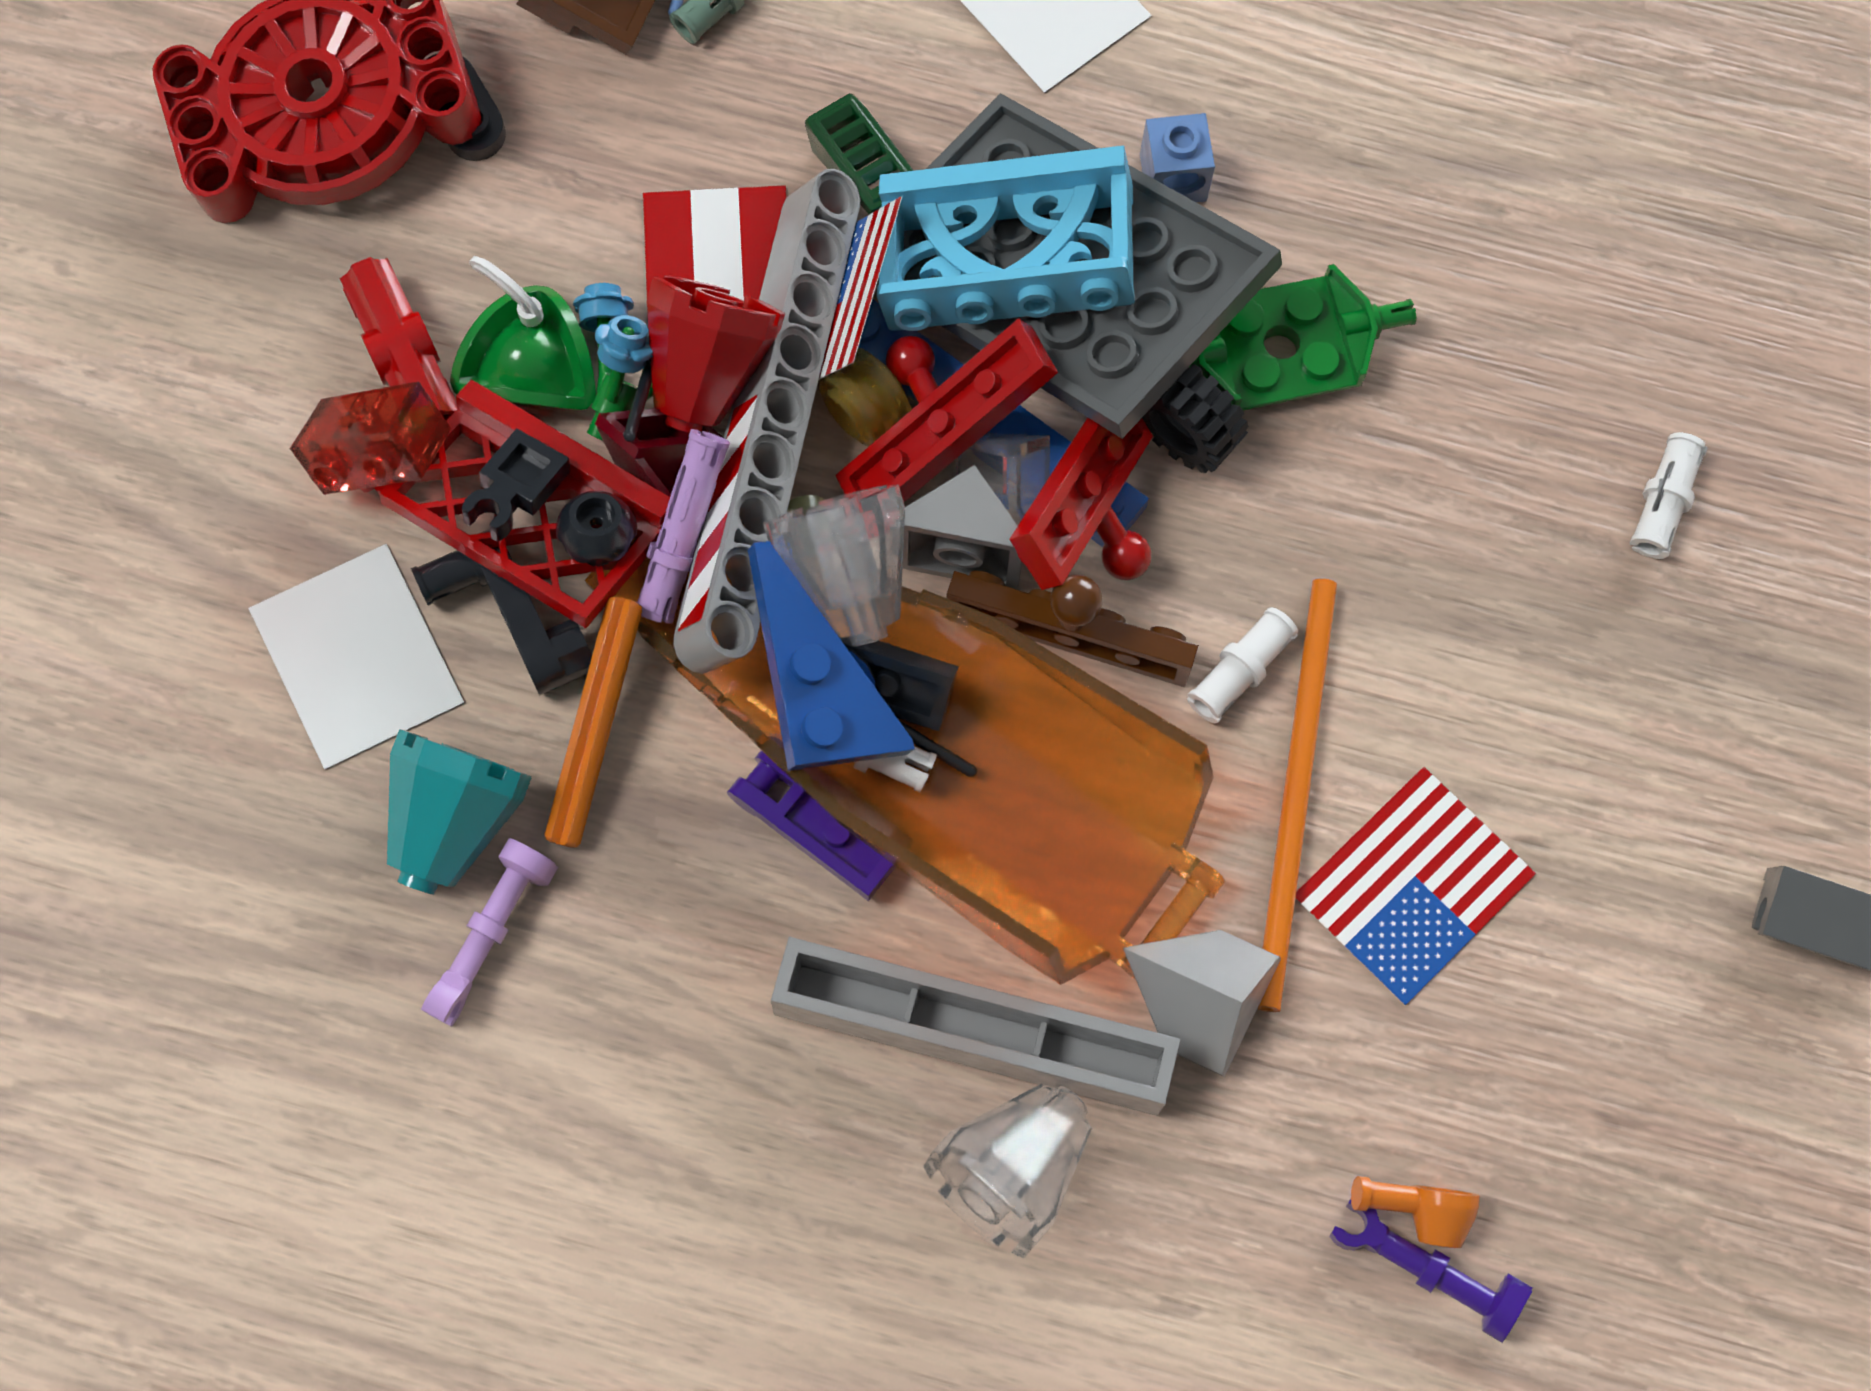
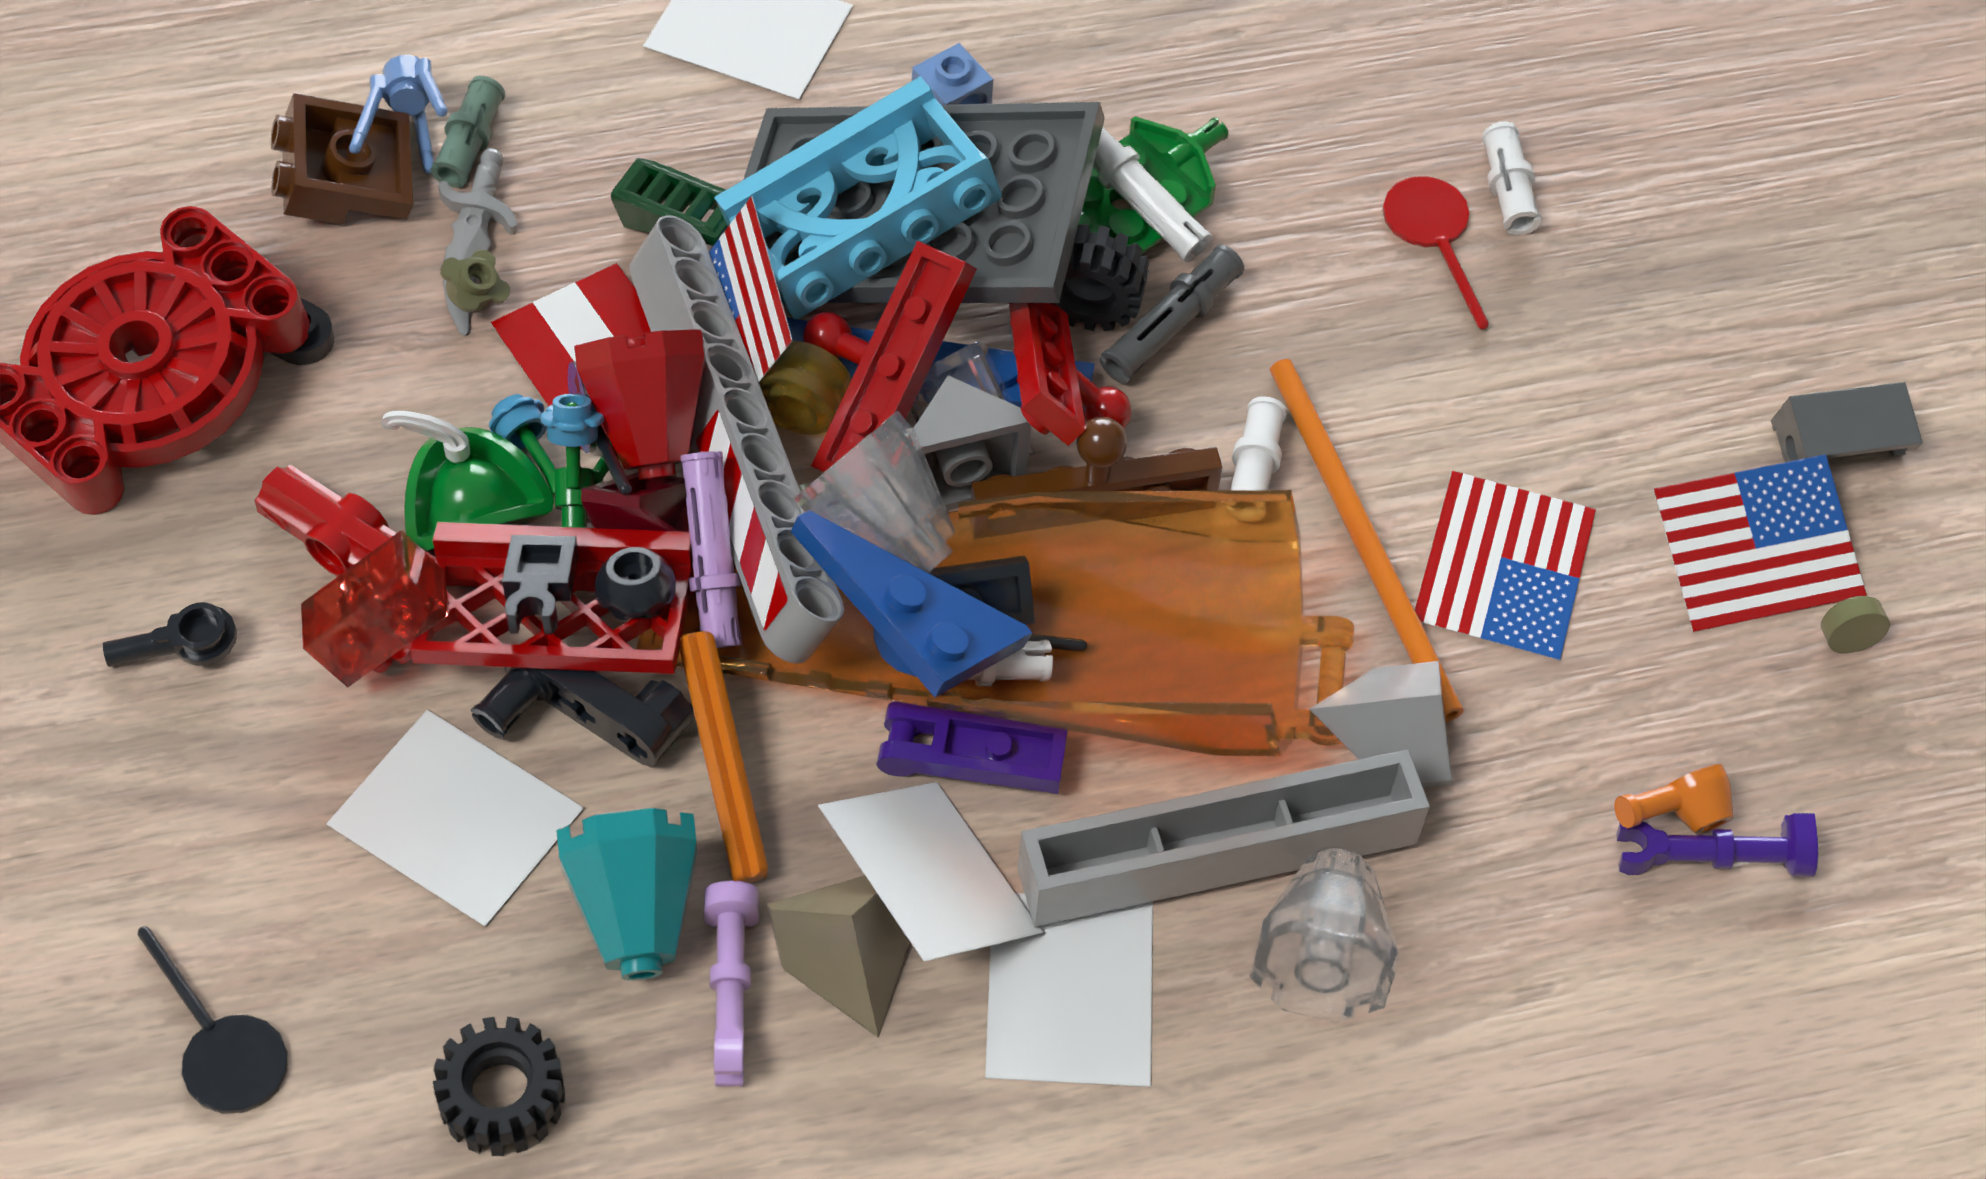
camera: 30 degrees left, 15 degrees down
none -> black plate [103,602,237,667]
none -> black piece [137,926,288,1114]
none -> black tyre [433,1016,565,1156]
none -> light grey piece [439,148,517,336]
none -> olive plate [440,249,510,312]
none -> dark tan slope [767,875,910,1038]
none -> white sticker [818,782,1043,962]
none -> white sticker [985,893,1153,1087]
none -> white pin [1093,127,1212,263]
none -> dark grey pin [1100,244,1244,384]
none -> red piece [1382,176,1489,330]
none -> sticker [1653,454,1867,632]
none -> olive tile [1821,596,1890,654]

